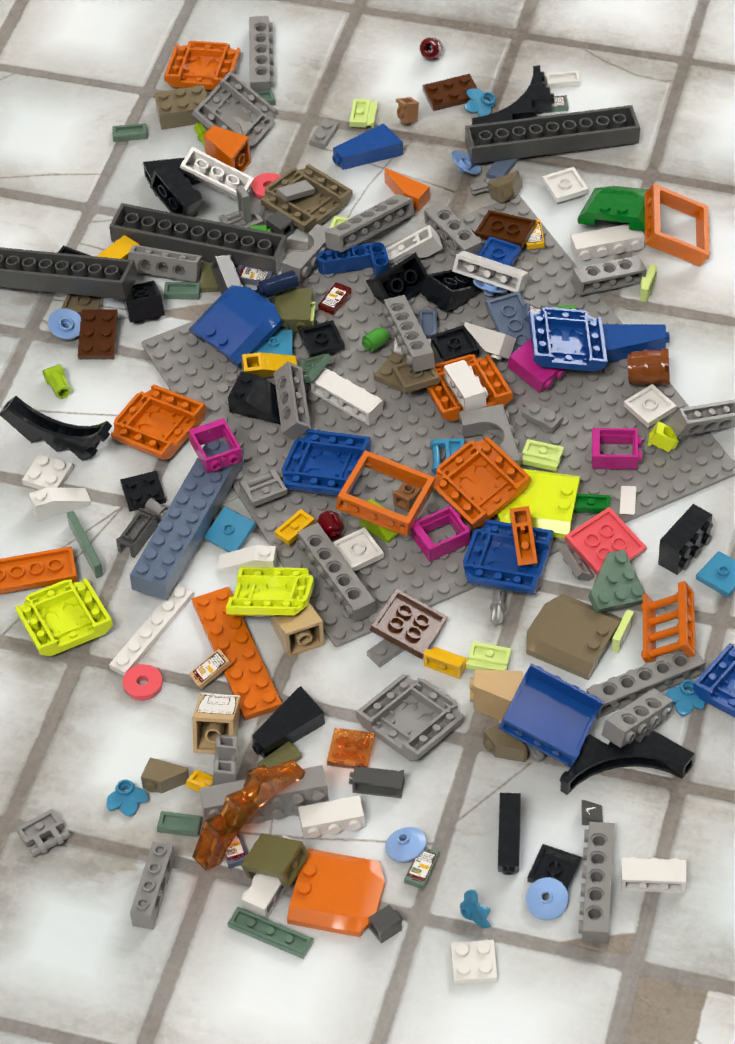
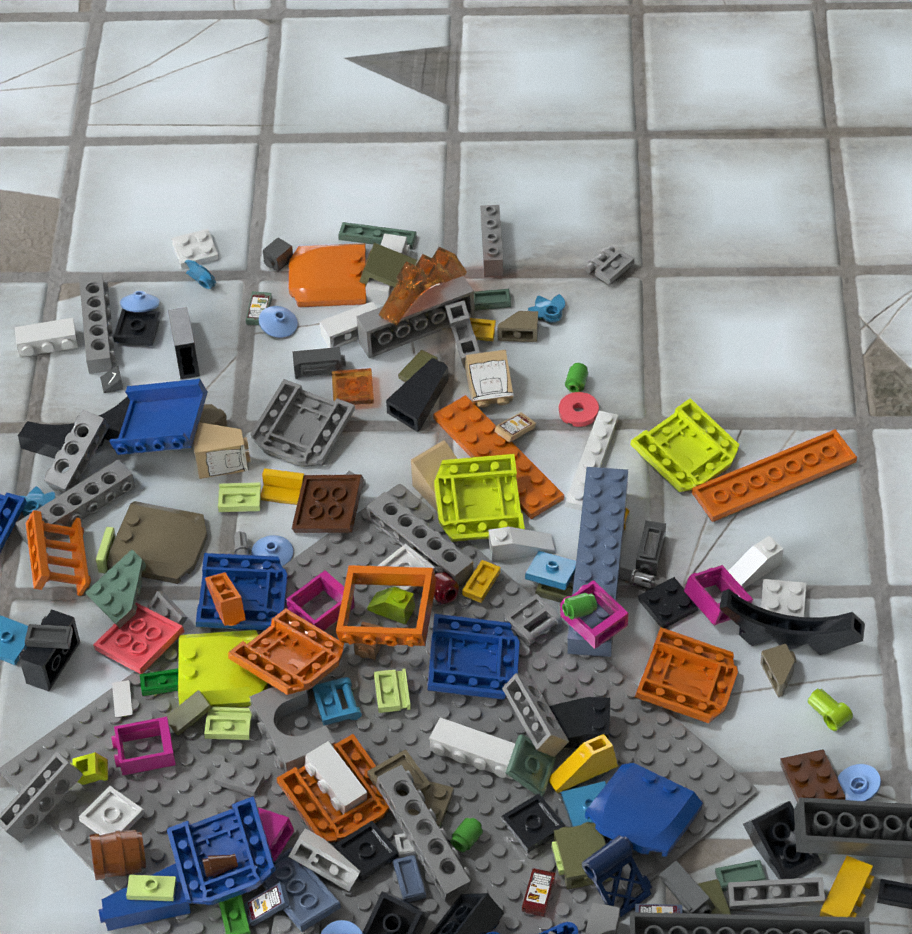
camera: 165 degrees right, 0 degrees up
sand green tile [67,511,103,579] -> none
none -> dark grey tile [25,624,73,649]
none -> yellowish green plate [126,875,177,901]
none -> olive tile [166,690,212,736]
none -> reddish brown cone [202,854,238,878]
none -> light blue dish [251,535,293,566]
none -> yellowish green plate [374,669,411,713]
none -> bright green brick [562,593,597,620]
none -> bright green brick [565,363,588,392]
none -> dark pink window [684,565,753,625]
none -> dark tan slope [760,643,796,697]

